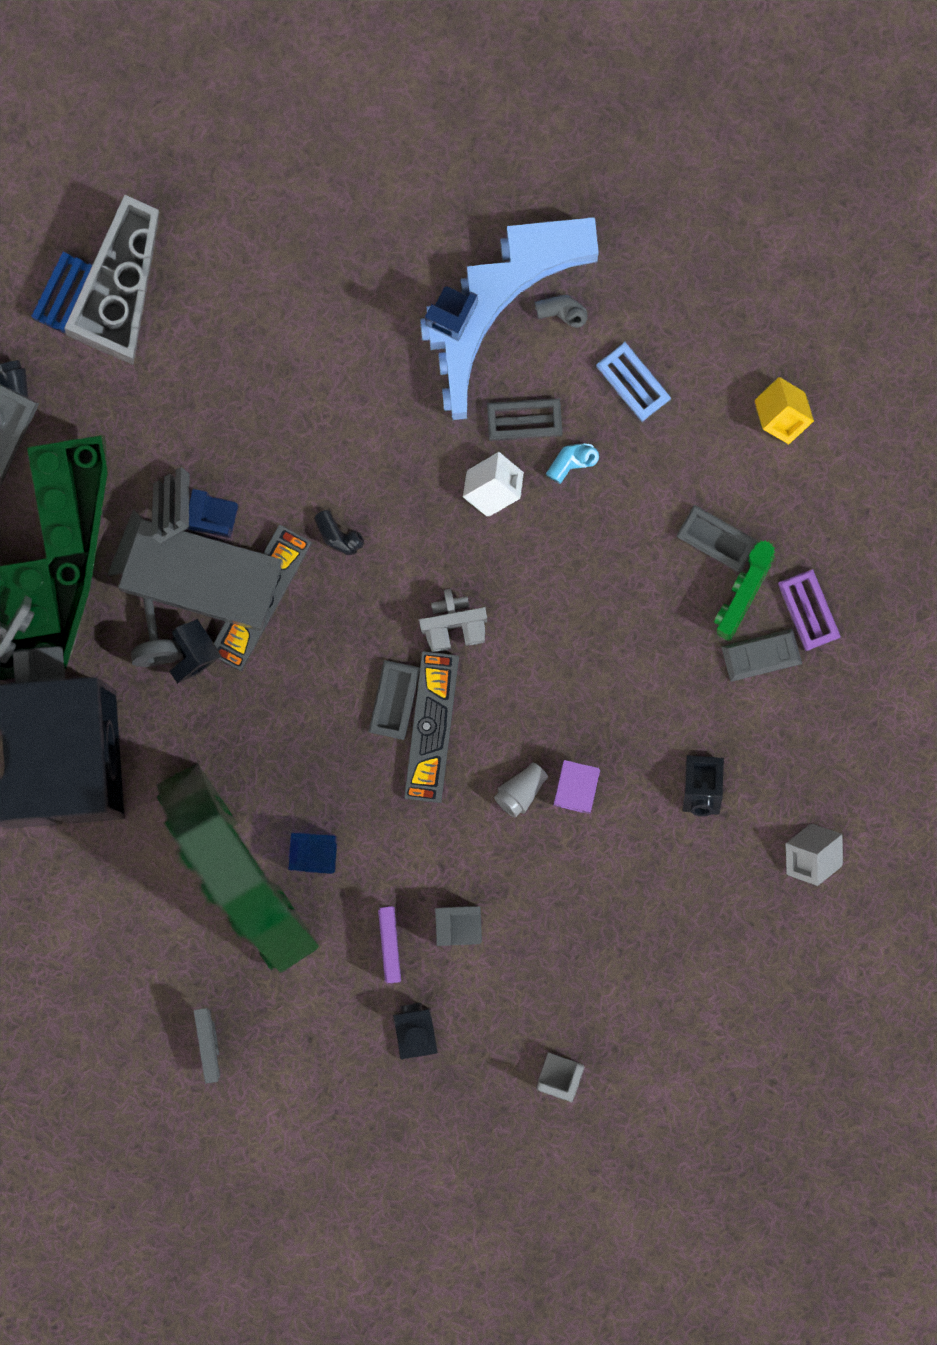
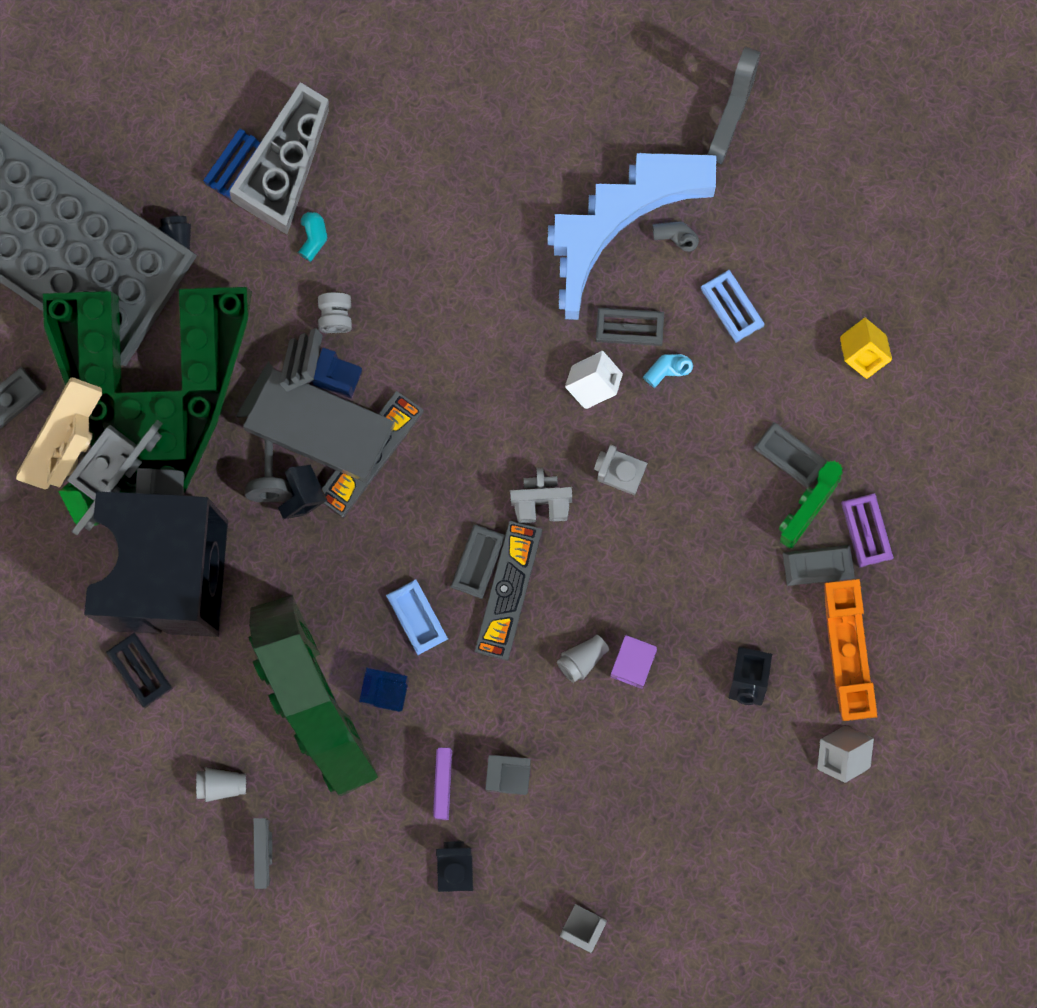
camera: 10 degrees right, 5 degrees down
black arm [314,510,364,555] -> none
dark blue panel [425,286,478,342] -> none
none -> black tile [106,632,173,708]
none -> light grey cone [196,767,246,802]
none -> teal arm [298,212,328,262]
none -> light grey wheel [318,293,352,333]
none -> light blue tile [386,580,448,655]
none -> light grey bracket [594,445,648,496]
none -> dark grey beam [708,46,761,165]
none -> orange slope [824,579,878,721]

